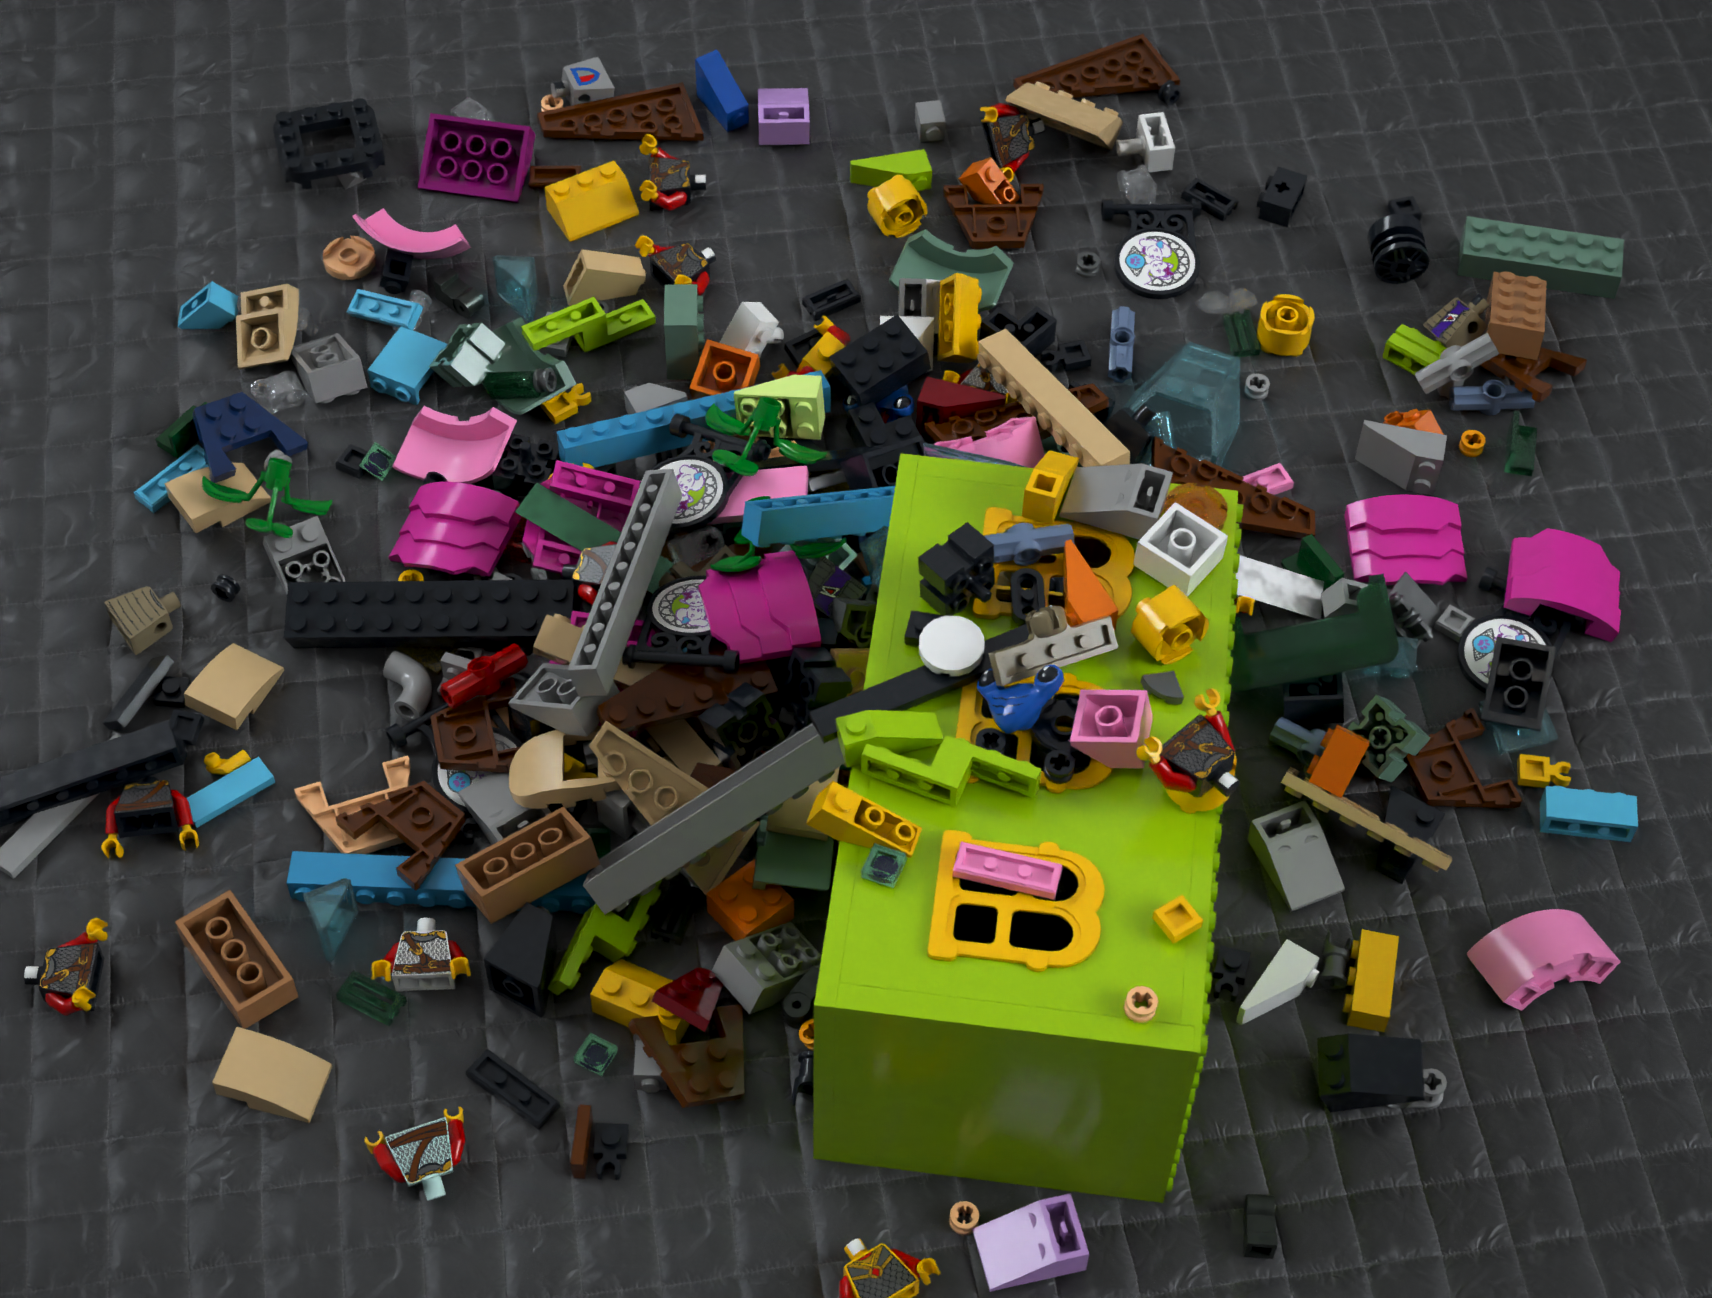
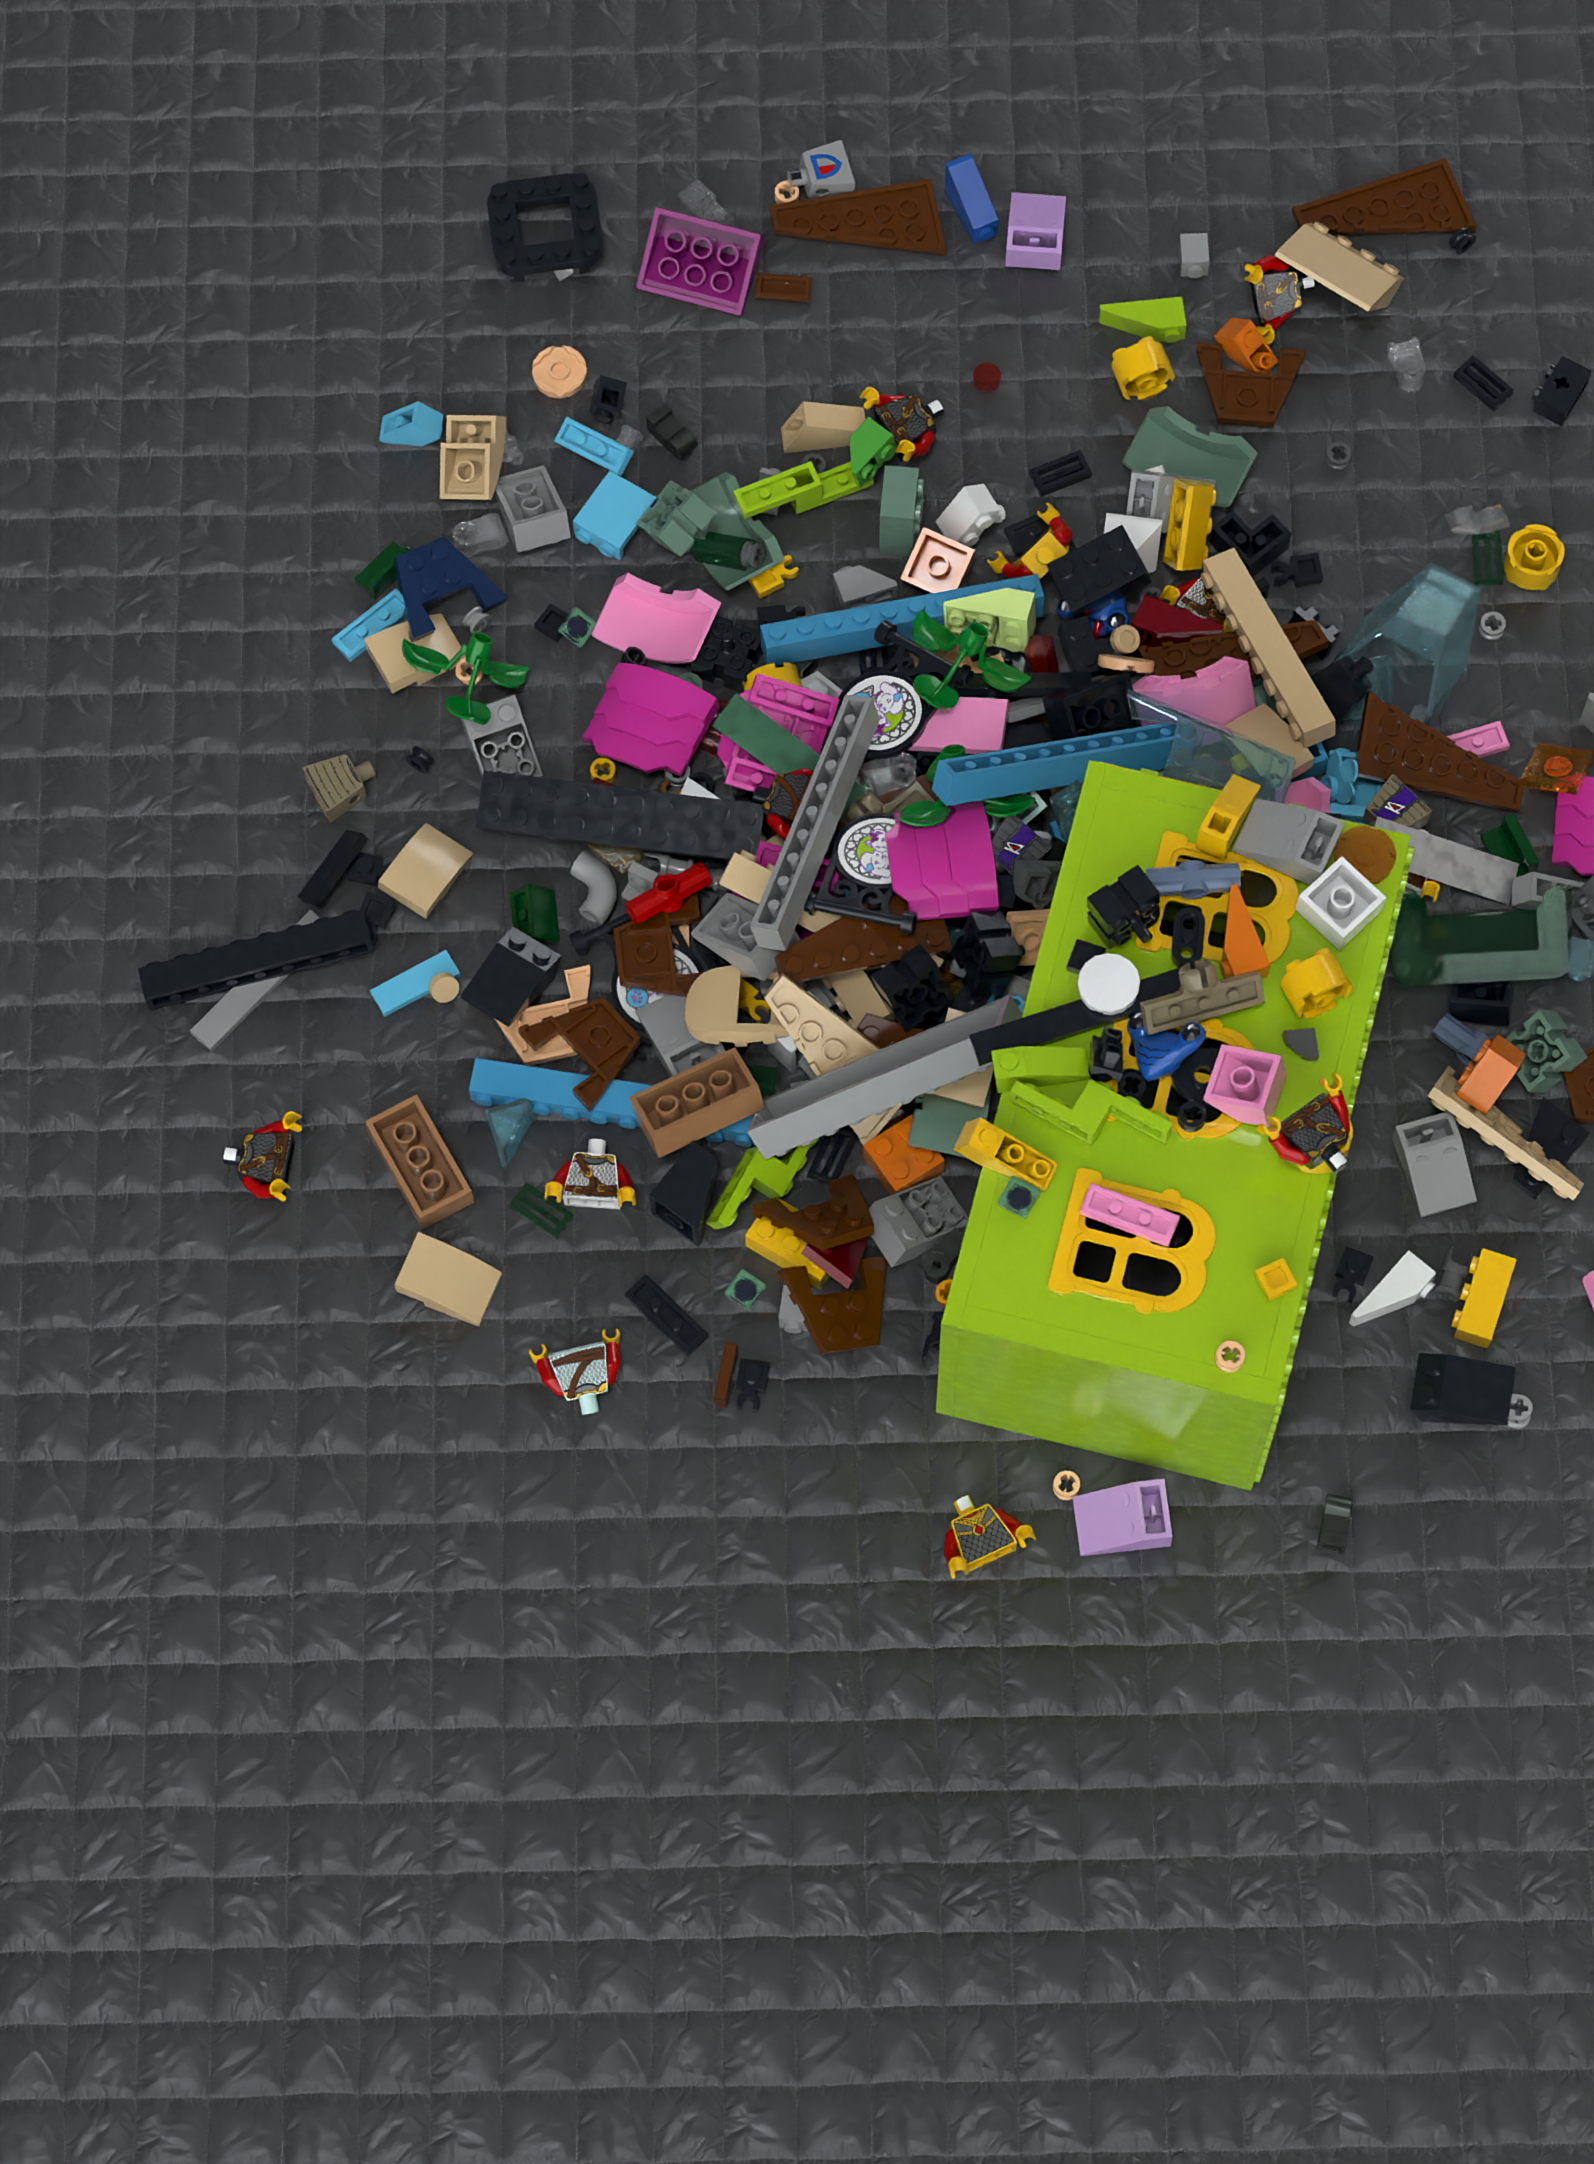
camera: 10 degrees right, 15 degrees up
torso [101,776,199,859] -> none
yellow arm [204,749,251,775] -> none
bright pink panel [352,208,471,259] -> none
clear light blue slope [493,255,539,323] -> none
yellow slope [545,160,639,242] -> none
torso [639,134,706,211] -> none
piece [1101,198,1201,299] -> none
sand blue piece [1108,306,1135,382] -> none
white brick [1116,112,1175,173] -> none
none -> tan tile [428,972,459,1003]
none -> light nougat bush [455,657,484,685]
none -> black slope [460,927,561,1027]
none -> dark green panel [509,883,560,944]
none -> reddish brown wing [752,1174,874,1250]
none -> bright green slope [850,417,897,488]
none -> clear red tile [973,362,1001,392]
none -> clear red slope [1024,635,1059,673]
none -> black hips [1088,1027,1123,1082]
none -> light nougat tile [1098,654,1155,673]
none -> tan tile [1110,625,1140,654]
none -> clear orange tile [1521,743,1594,795]

